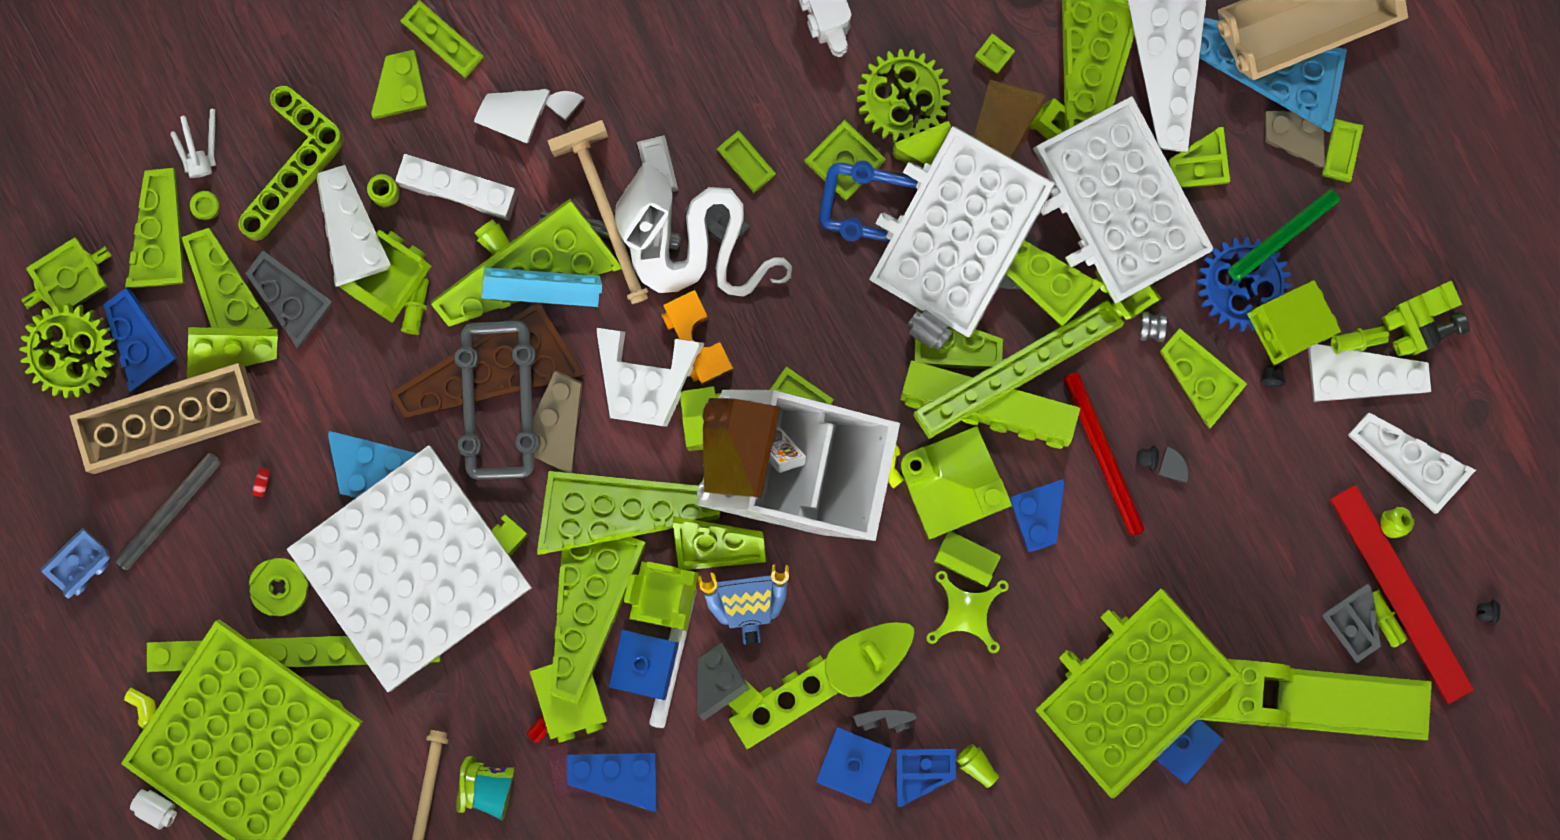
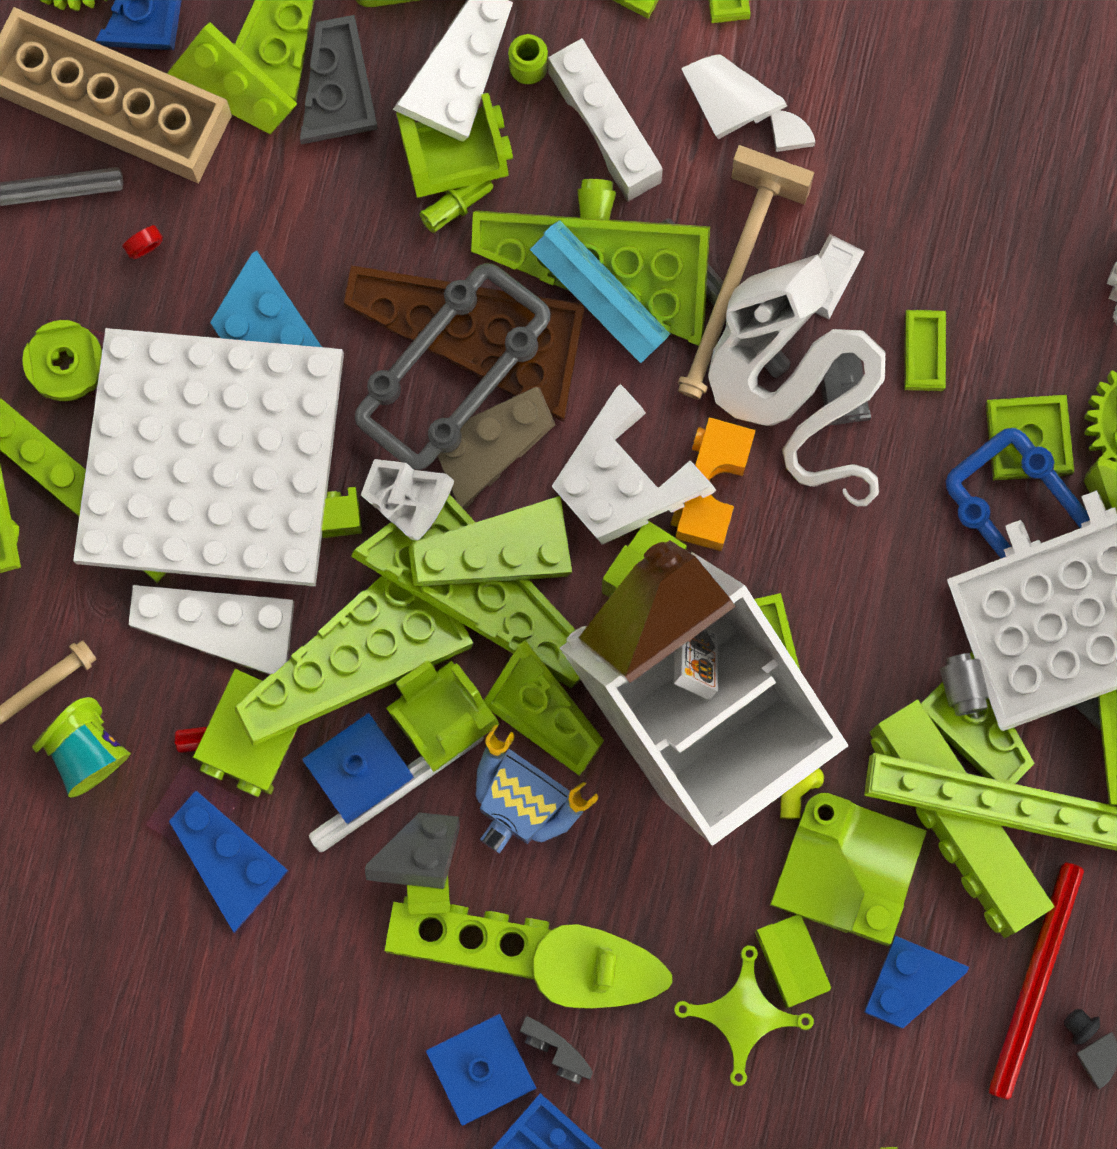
camera: 40 degrees right, 5 degrees down
none -> white wing [128,585,294,675]
none -> white slope [361,459,454,541]
none -> lime wing [408,496,572,586]

